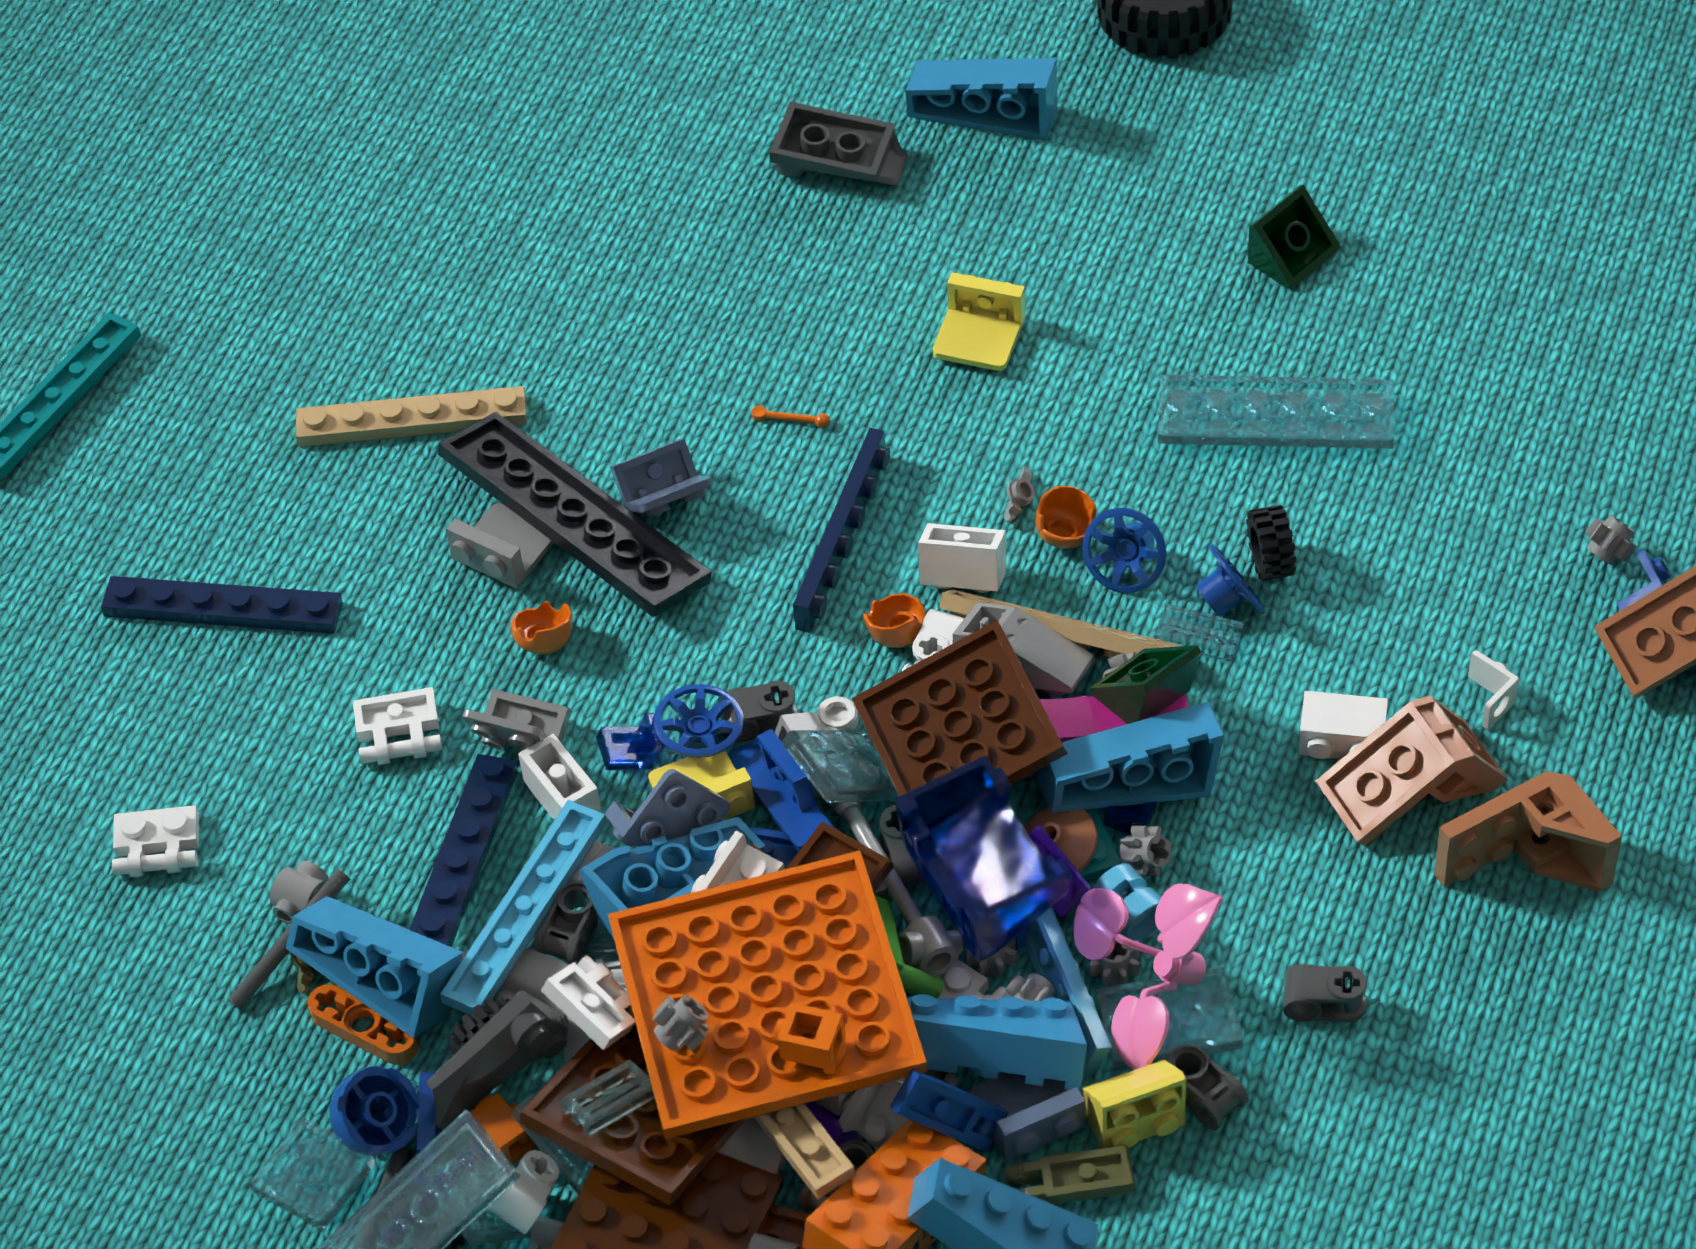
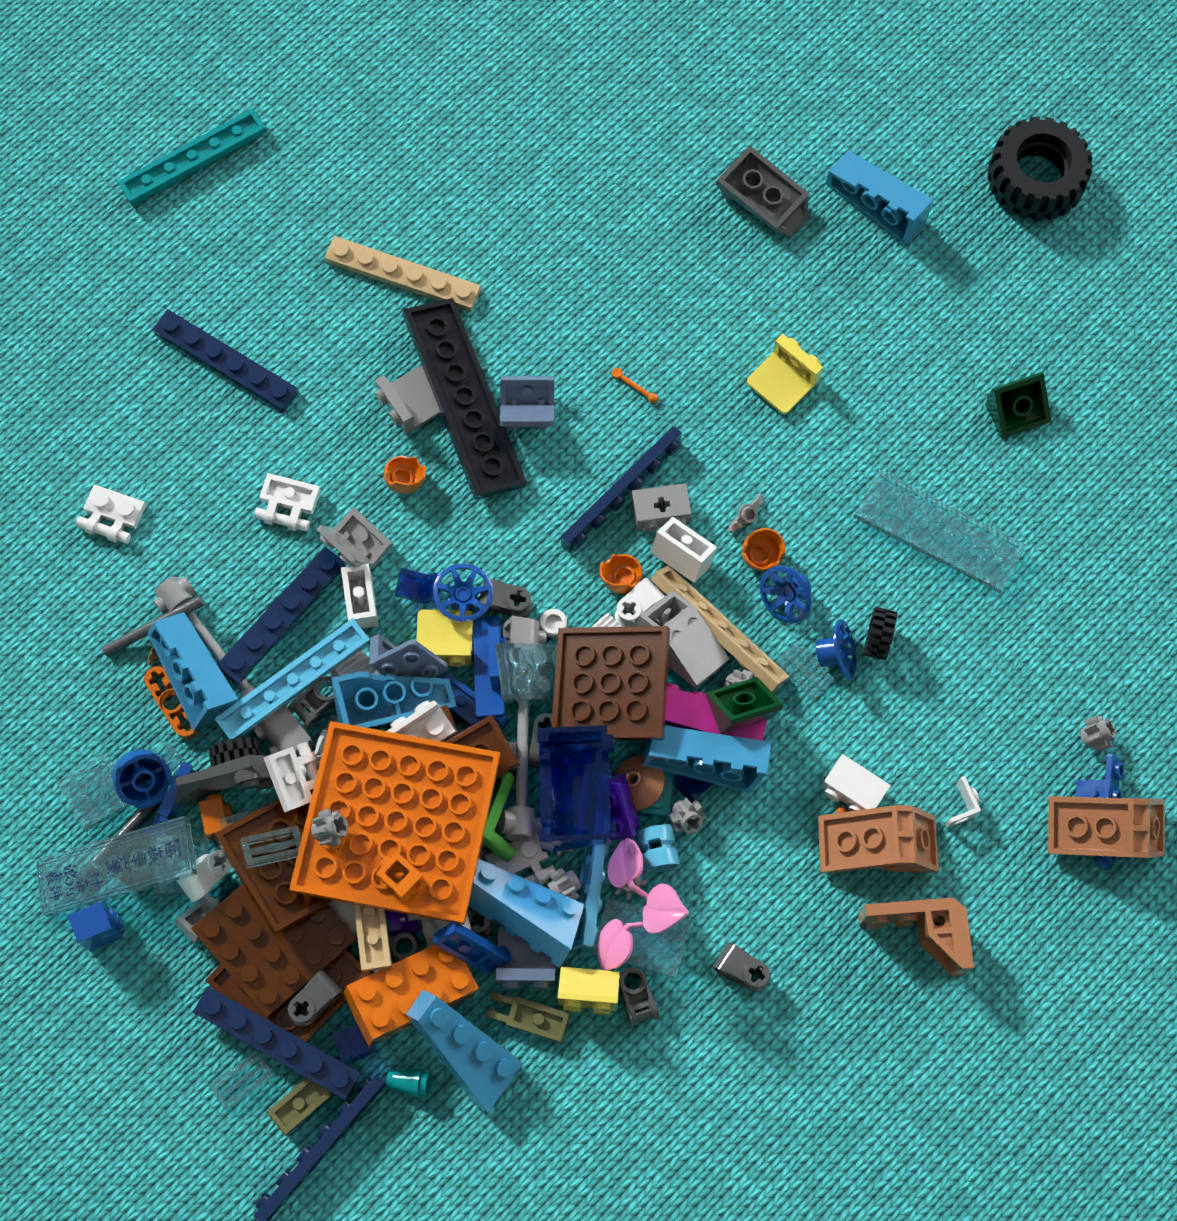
camera: 20 degrees right, 20 degrees up
none -> light grey brick [631,483,691,532]

